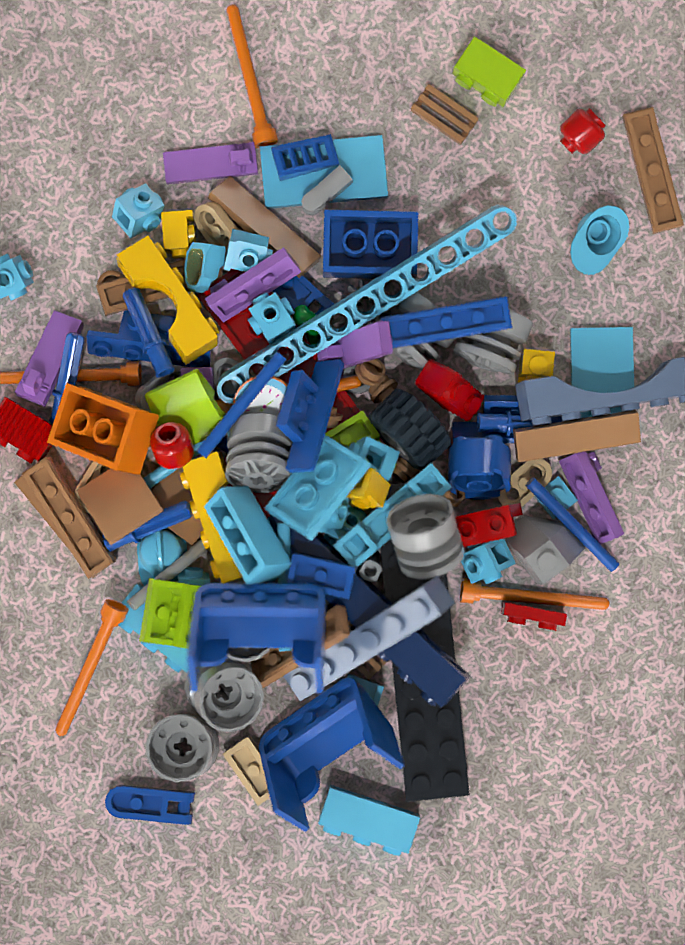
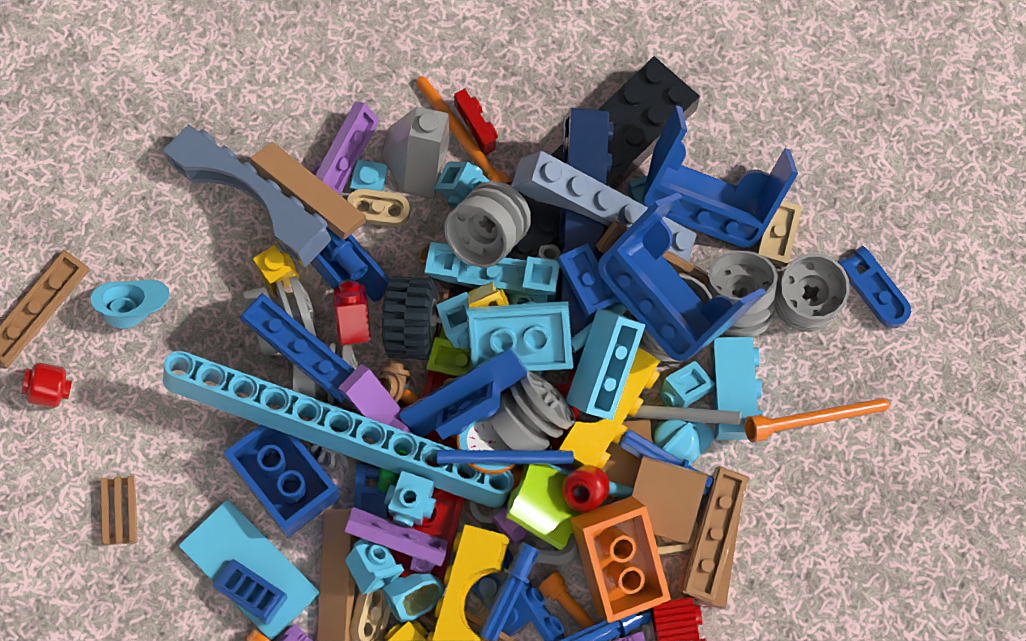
camera: 135 degrees left, 15 degrees down
lime slope [139,578,201,649] -> none
light grey bar [301,165,353,216] -> none
medium azure brick [318,784,420,856] -> none
blue brick [448,435,511,500] -> none
lime brick [452,36,526,108] -> none
red bracket [455,503,523,547] -> none
blue bar [525,477,620,572] -> none
medium azure tile [570,327,634,420] -> none

